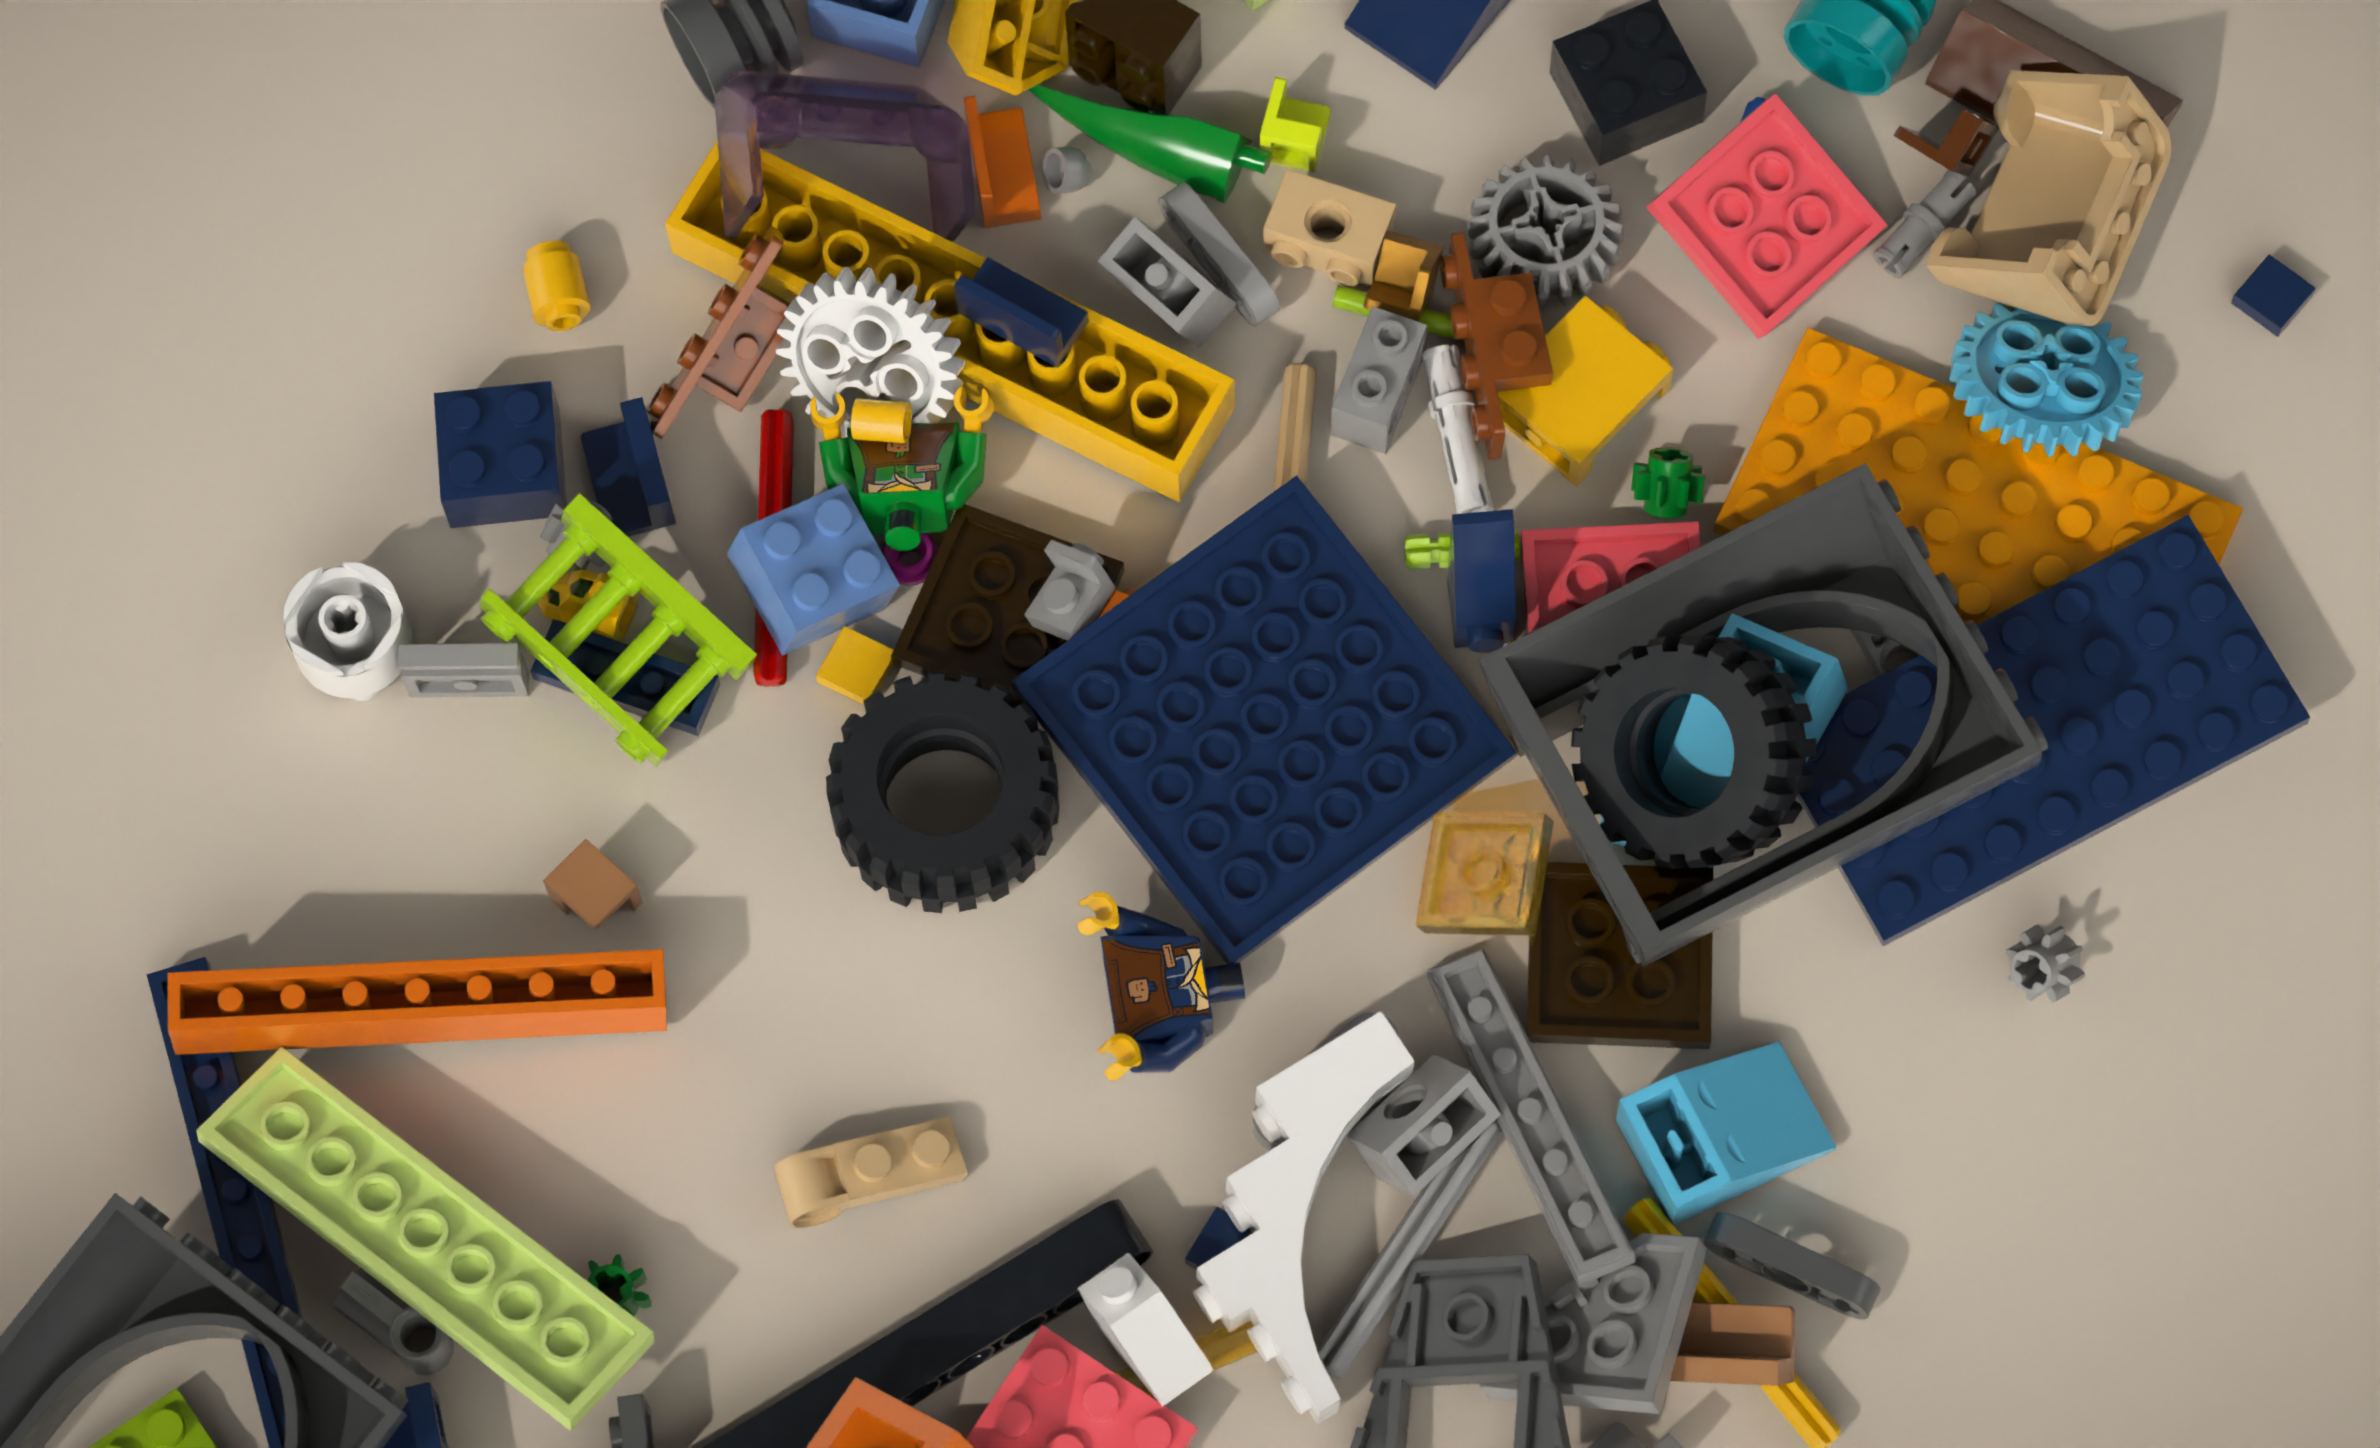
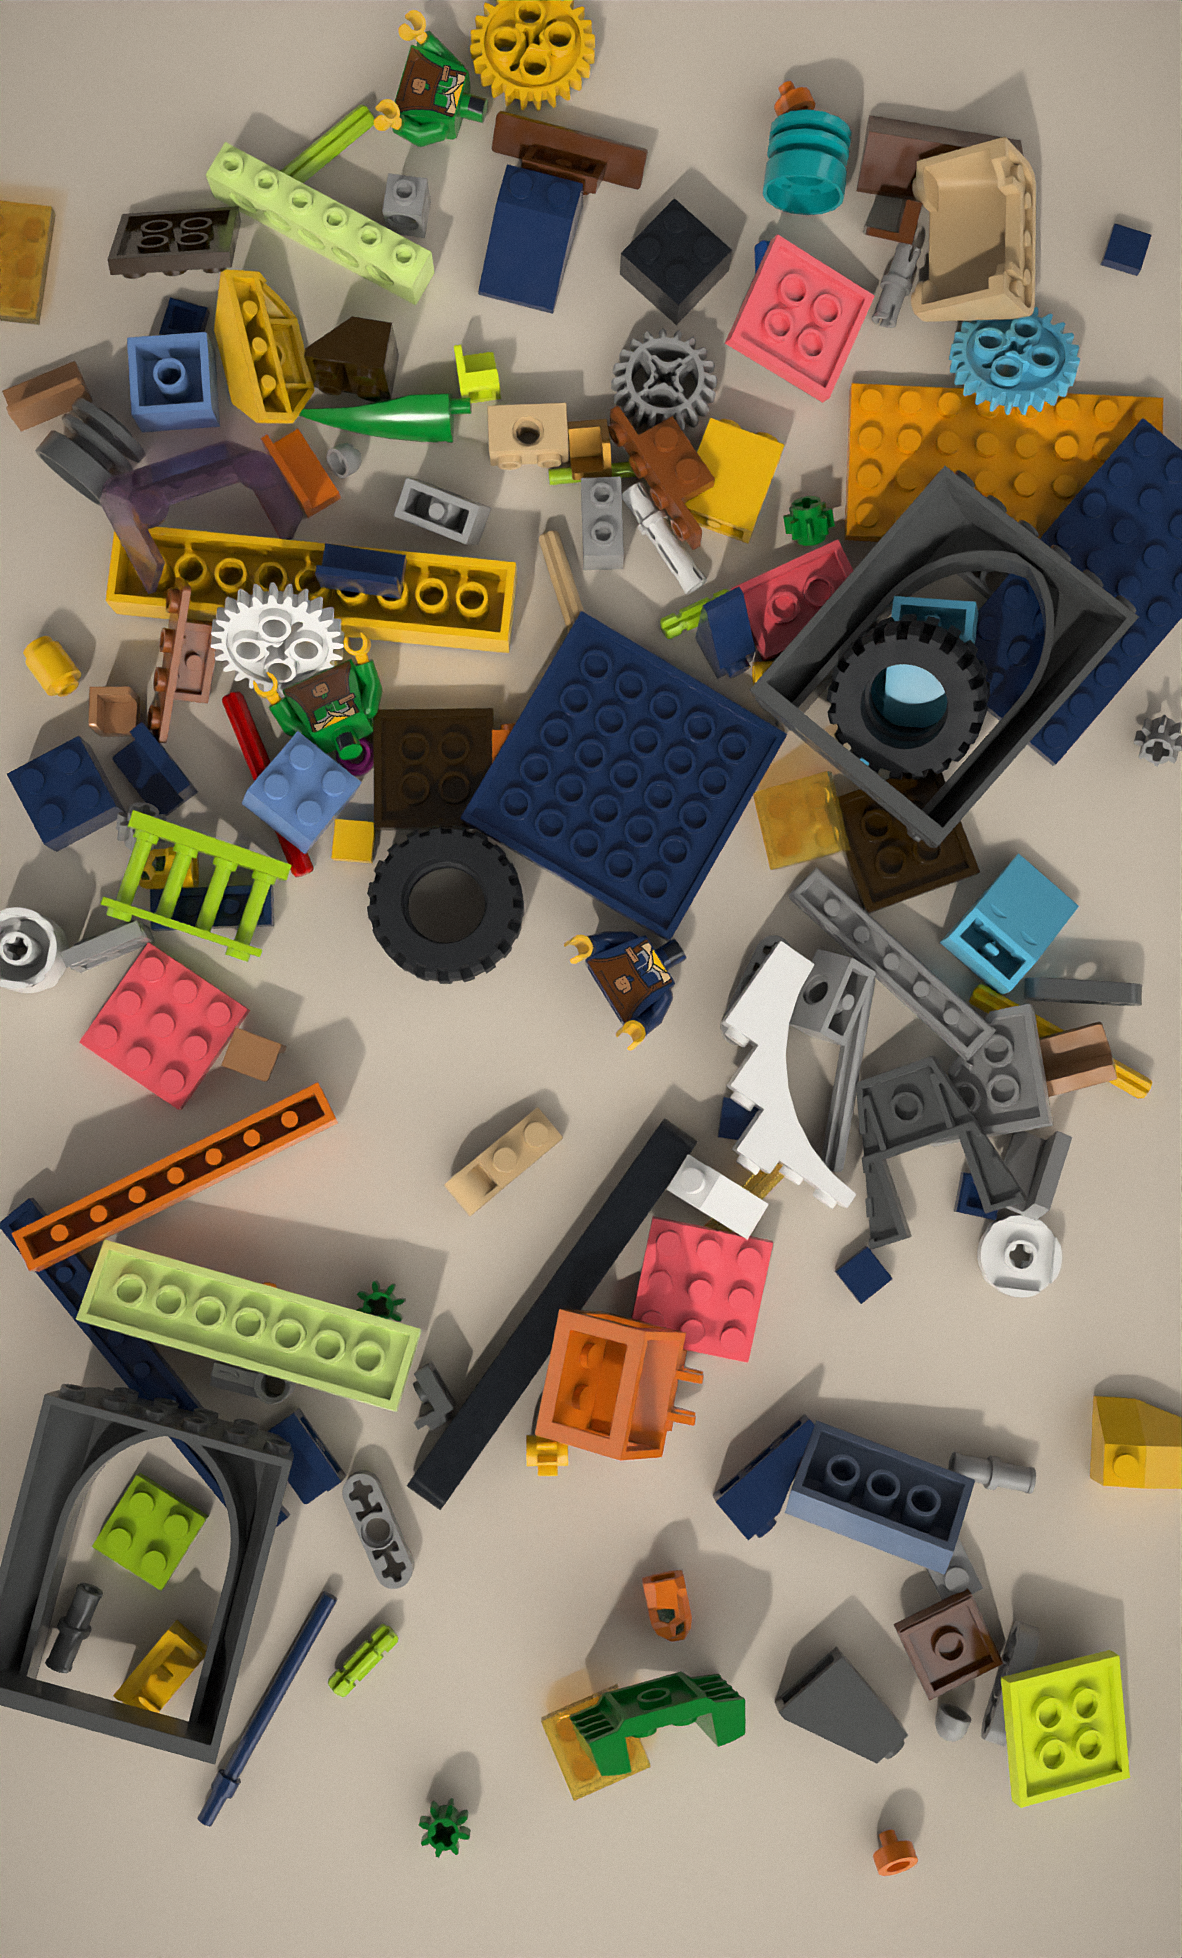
camera: 30 degrees left, 15 degrees up
yellow hinge [851,398,912,444] -> none
light grey bracket [1024,540,1116,641] -> none
light grey beam [1158,182,1280,327] -> none
none -> coral plate [79,942,250,1110]
none -> medium nougat panel [89,687,140,737]

